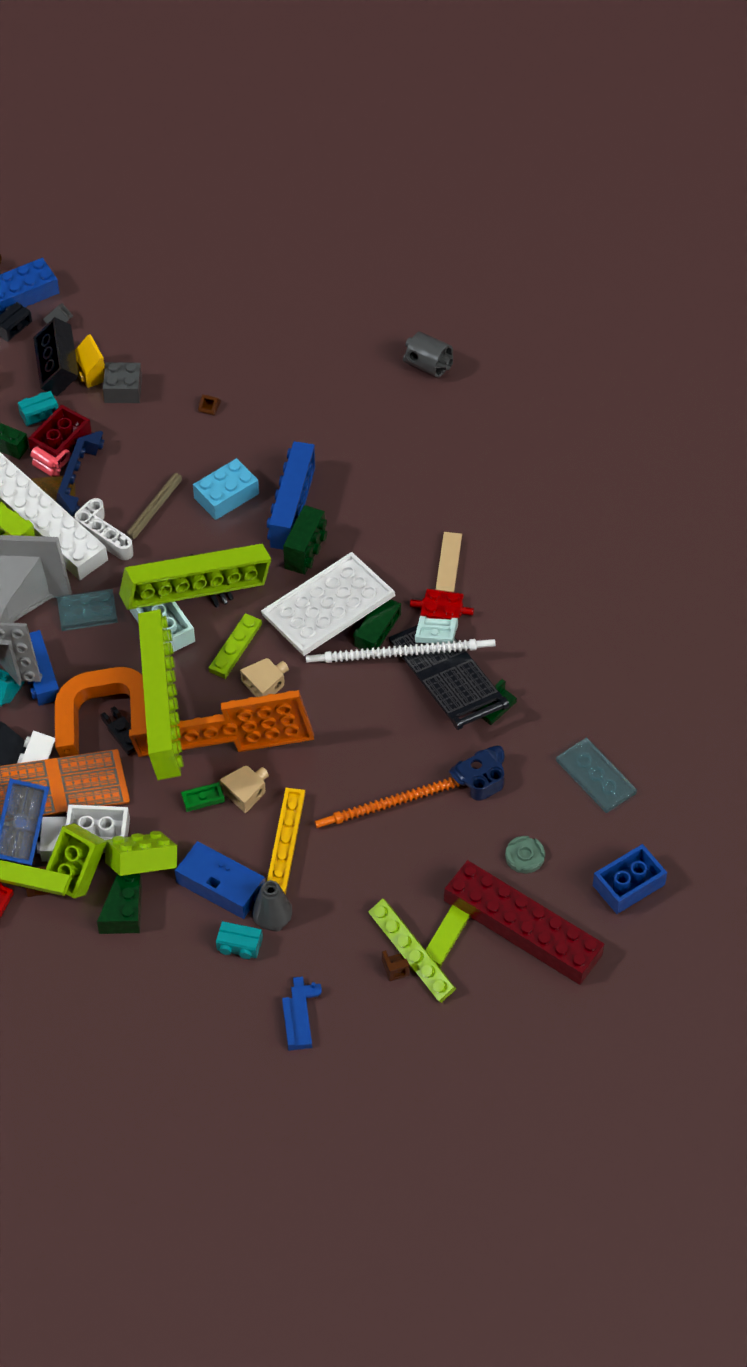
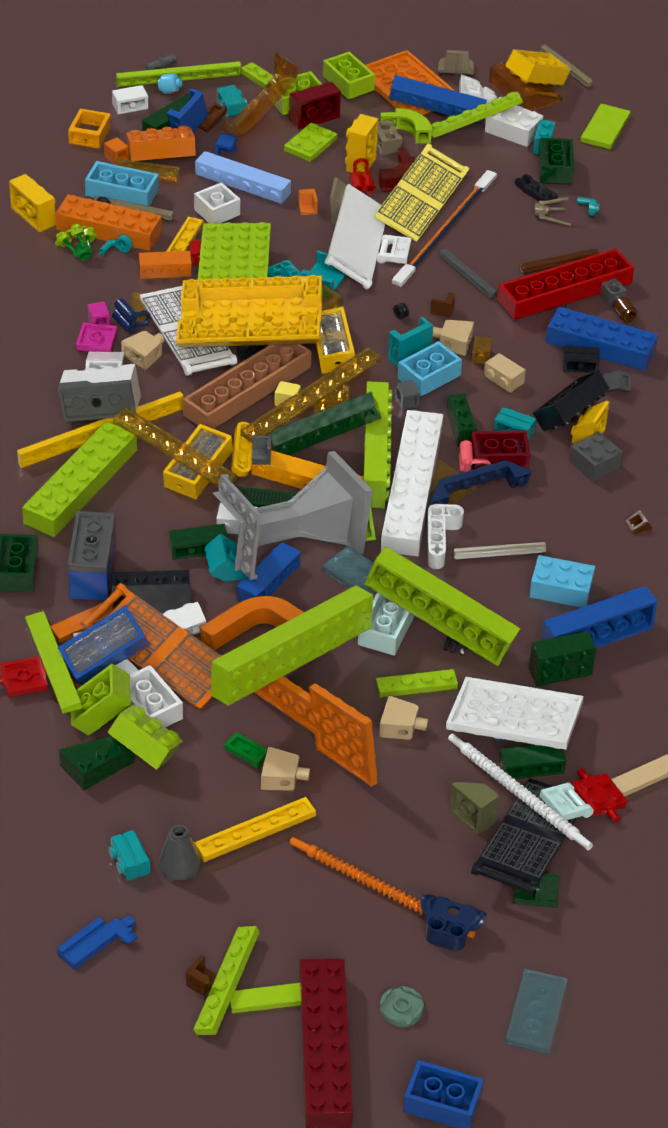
camera: 50 degrees right, 10 degrees down
blue brick [175,841,265,919] -> none
none -> olive slope [449,782,499,835]

